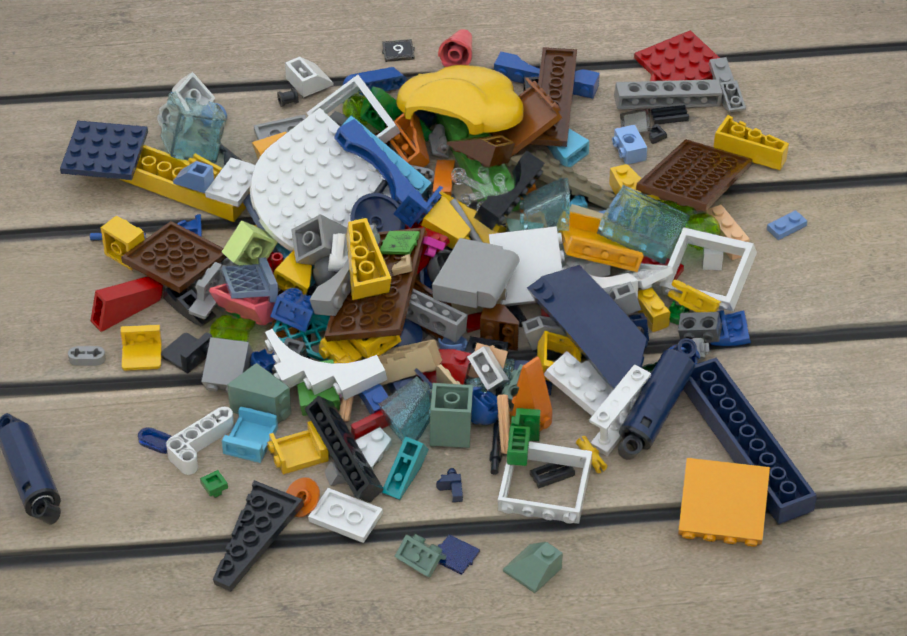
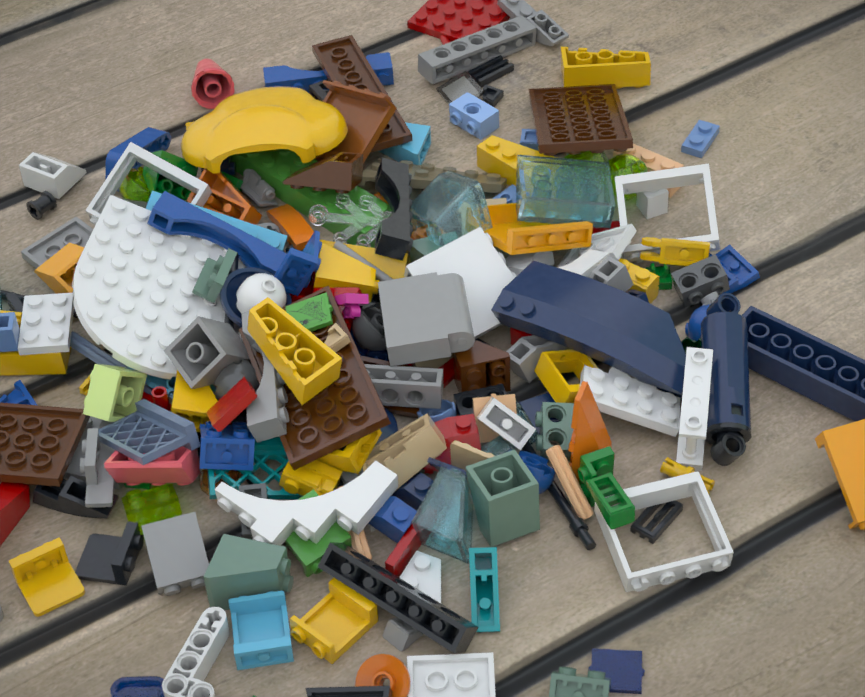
camera: 25 degrees left, 0 degrees up
blue hair [250,349,275,374] -> none
white piece [328,233,348,272] -> none
piece [382,39,415,62] -> none
dark blue piece [436,468,463,503] -> none
sand green slope [503,542,563,593] -> none
none -> sand green bracket [192,248,237,303]
none -> red tile [206,377,258,432]
none -> white cylinder [236,273,287,314]

